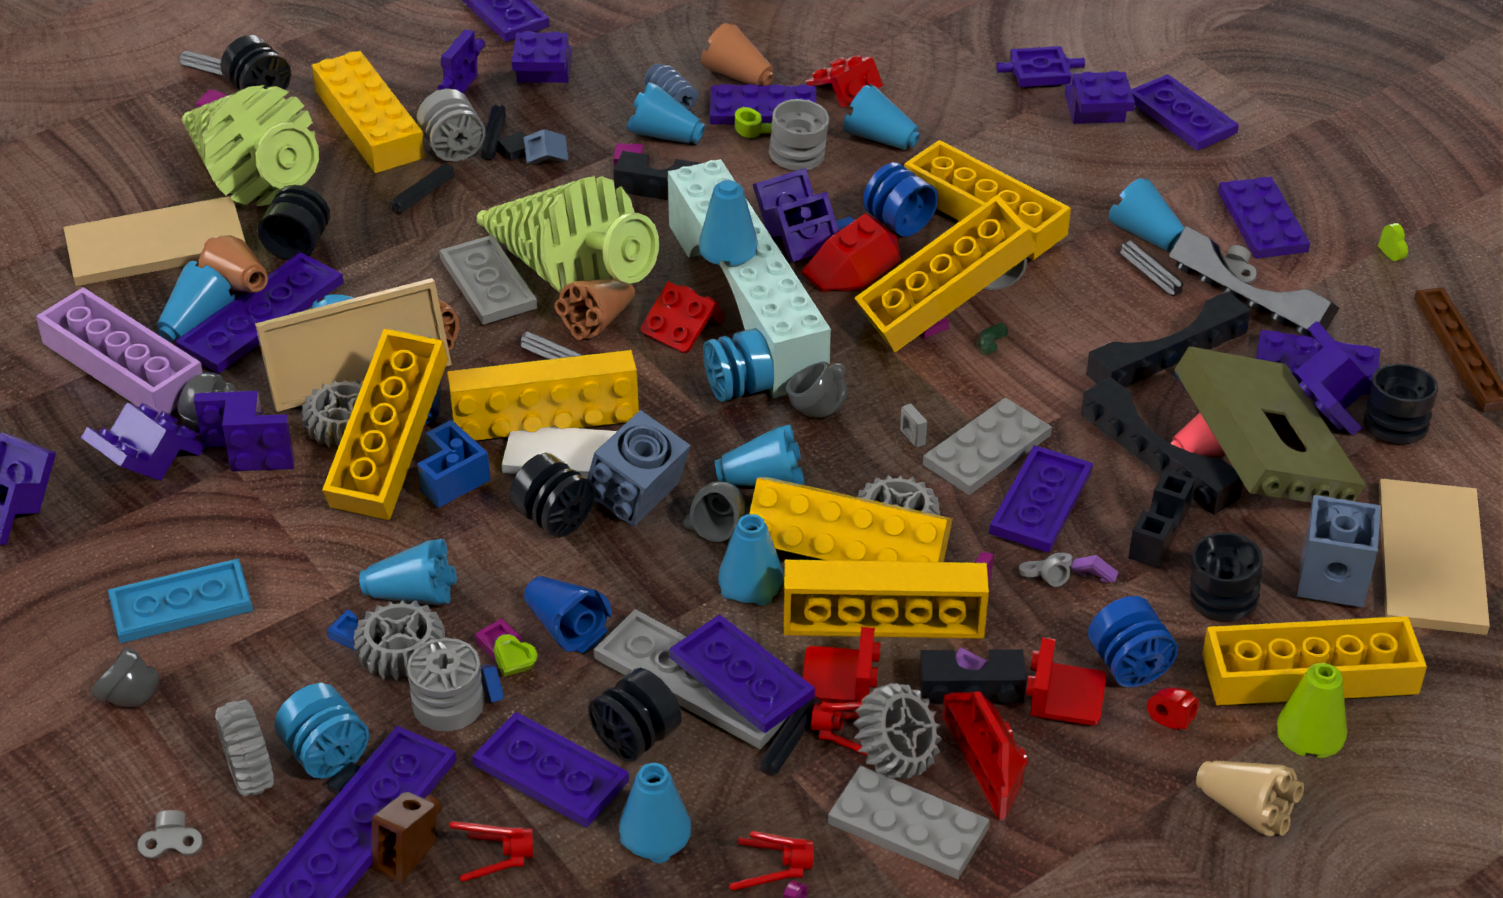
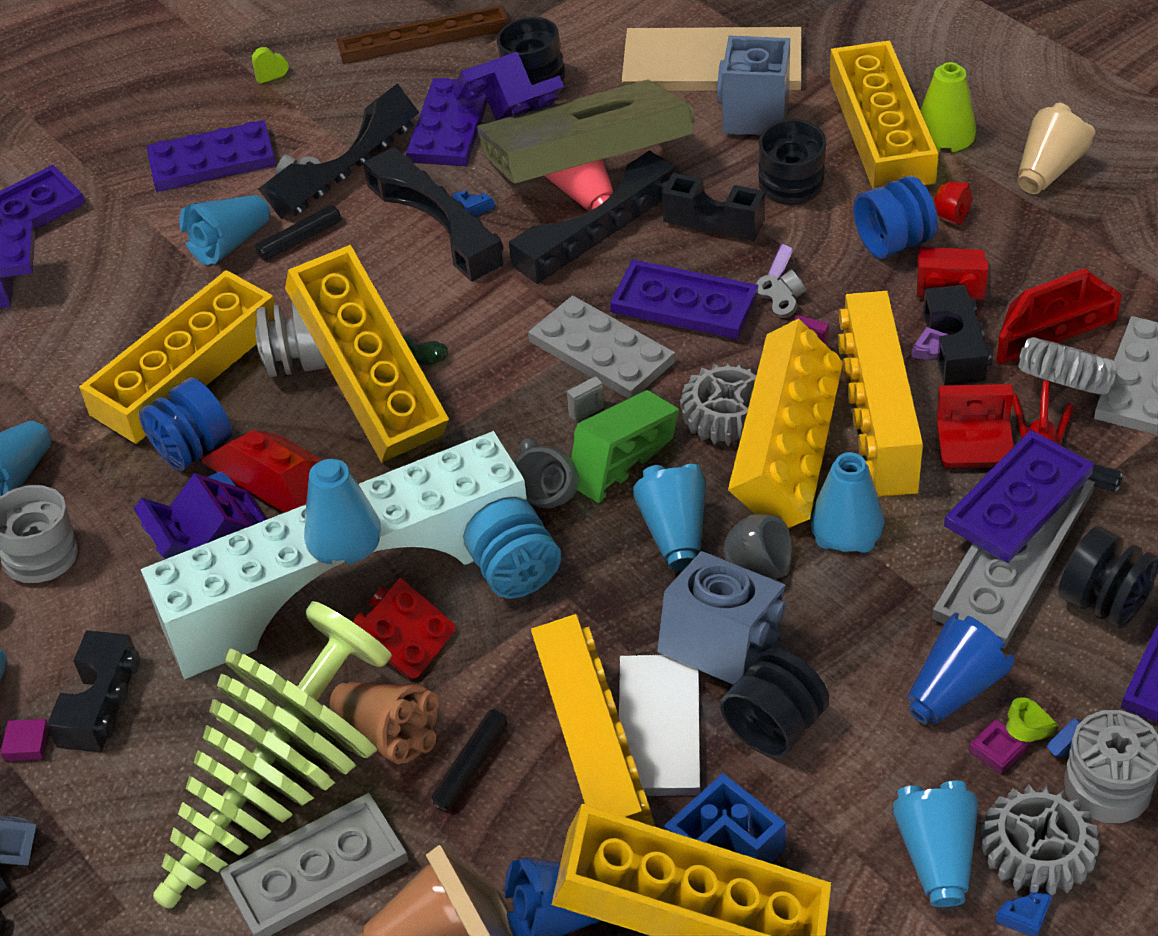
camera: 90 degrees left, 5 degrees up
none -> bright green wedge [571,390,679,503]

